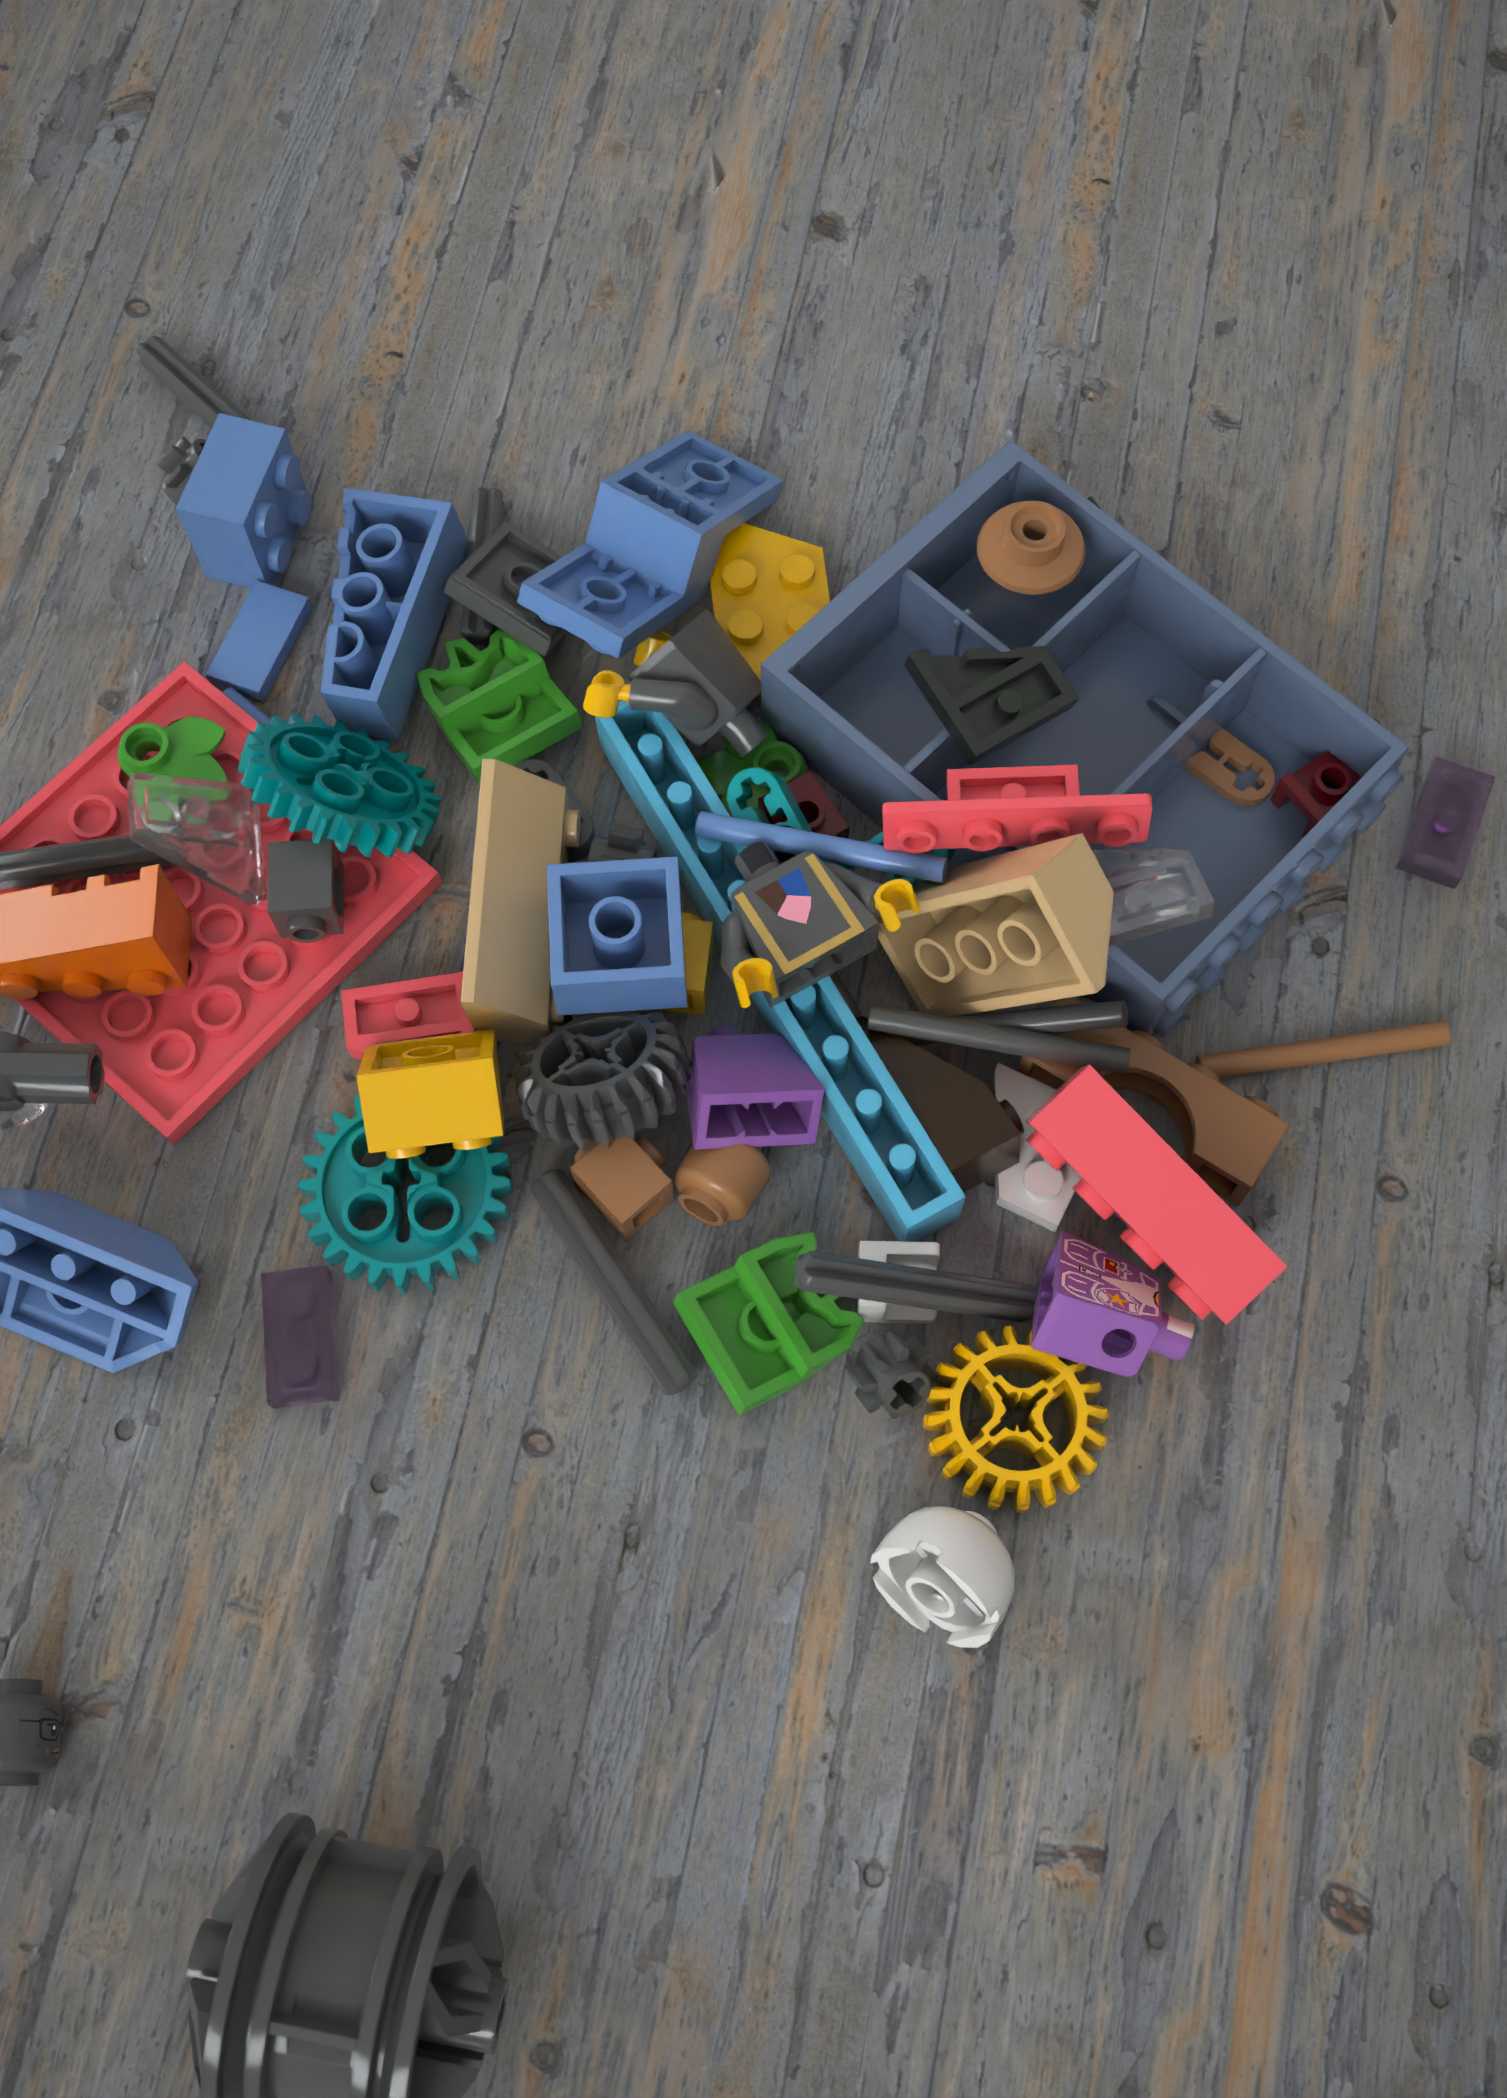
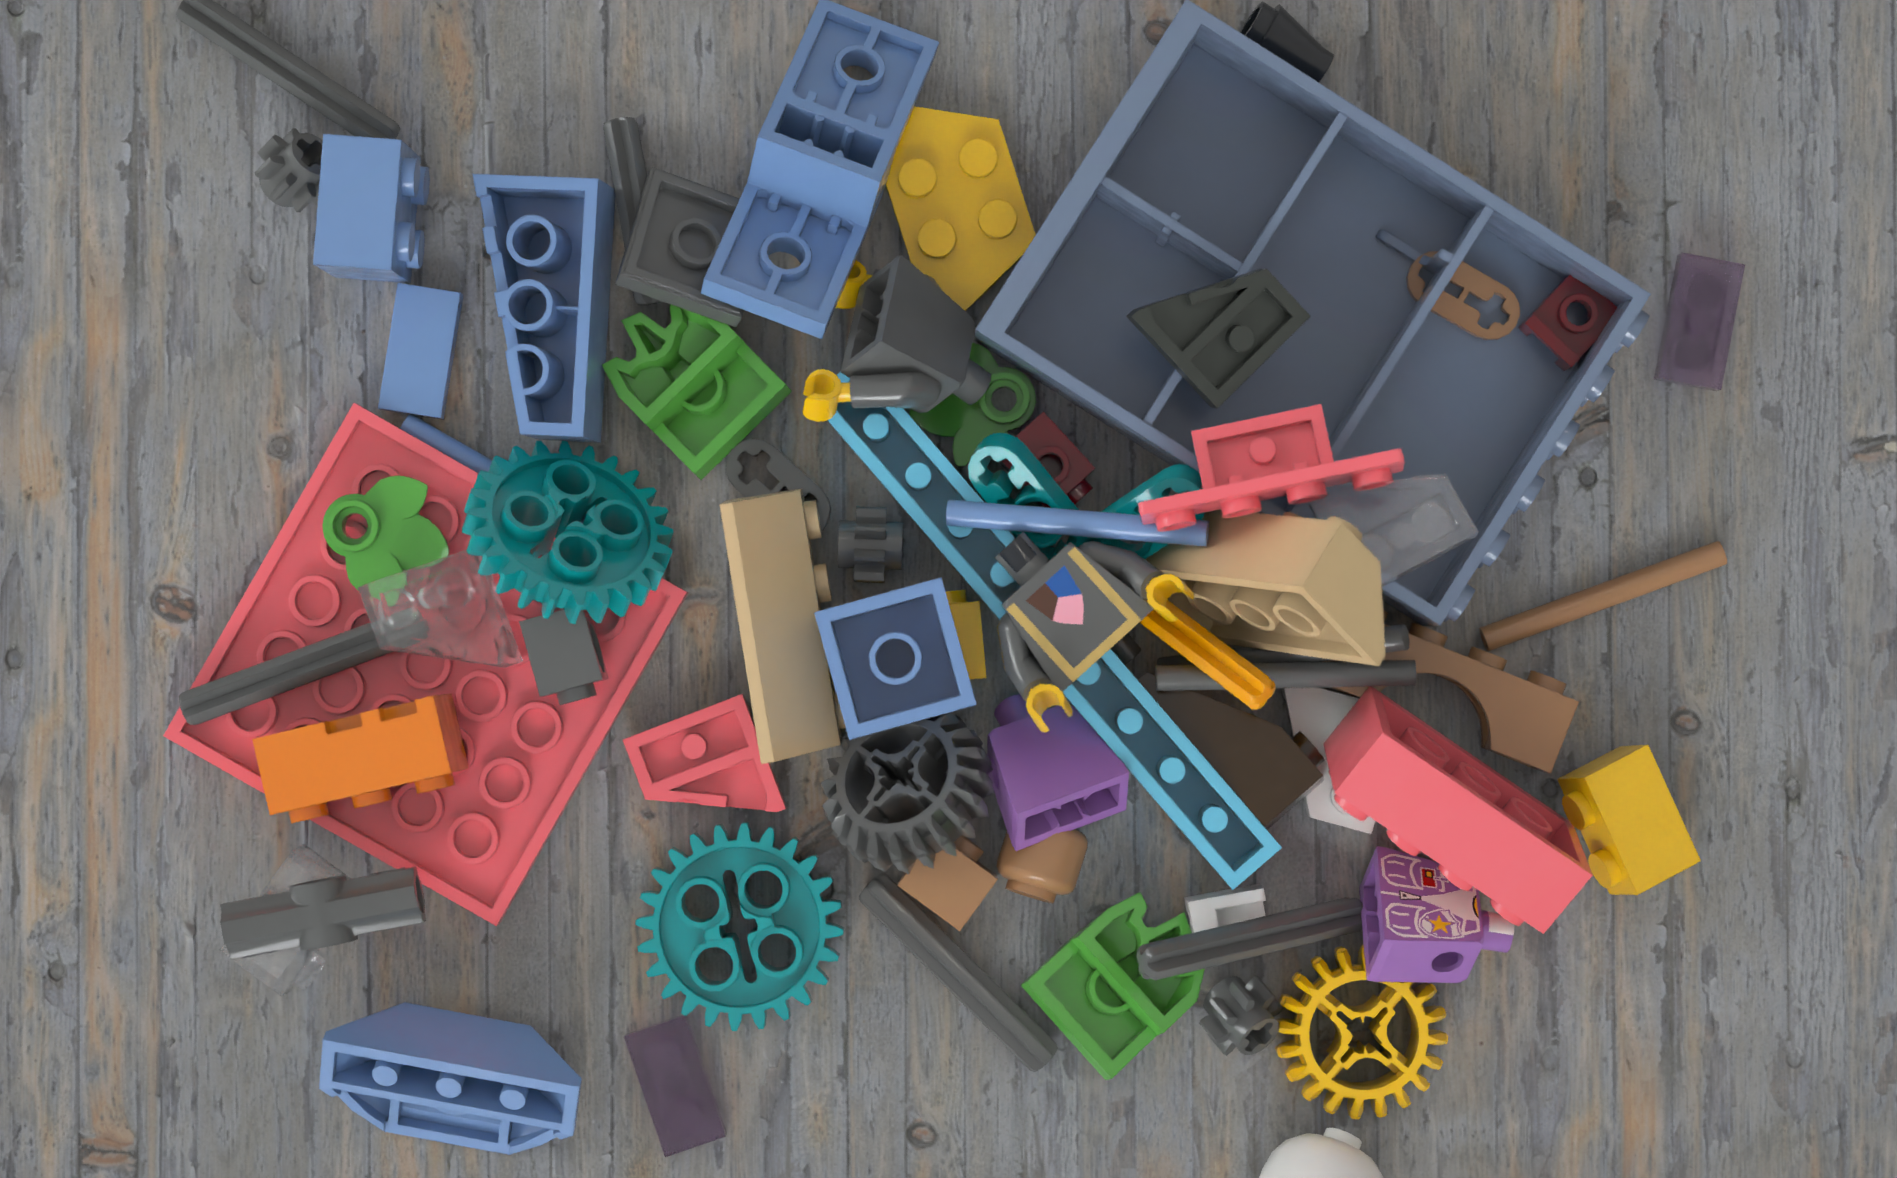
camera: 10 degrees left, 20 degrees up
yellow slope [356,1029,504,1159] -> none
medium nougat piece [976,501,1086,595] -> none
none -> light orange axle [1139,599,1276,710]
none -> yellow brick [1557,744,1701,895]

